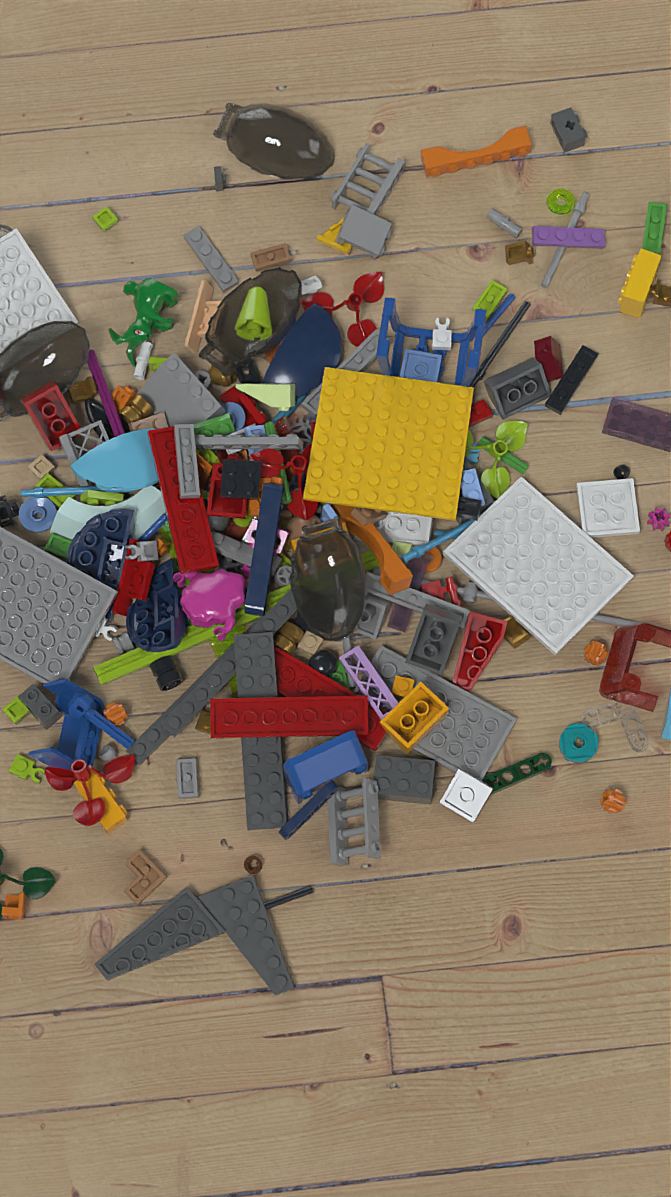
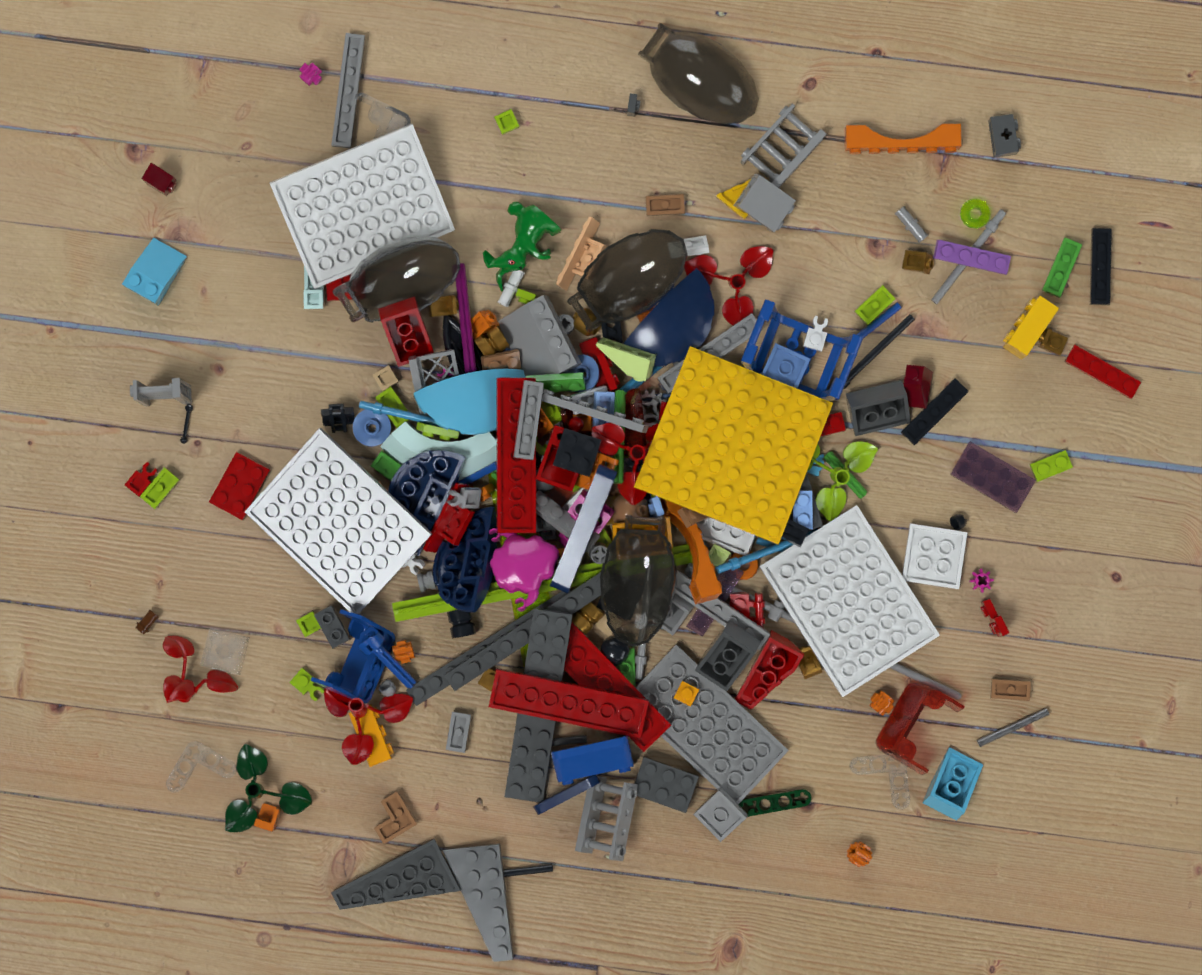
camera: 15 degrees right, 15 degrees up
light grey plate [184,226,239,293] -> none
lime cone [235,286,272,341] -> none
reddish brown bush [244,856,262,874] -> none
lavender fence [339,645,398,720] -> none
light orange slope [380,682,449,754] -> none
teal plate [559,723,599,763] -> none

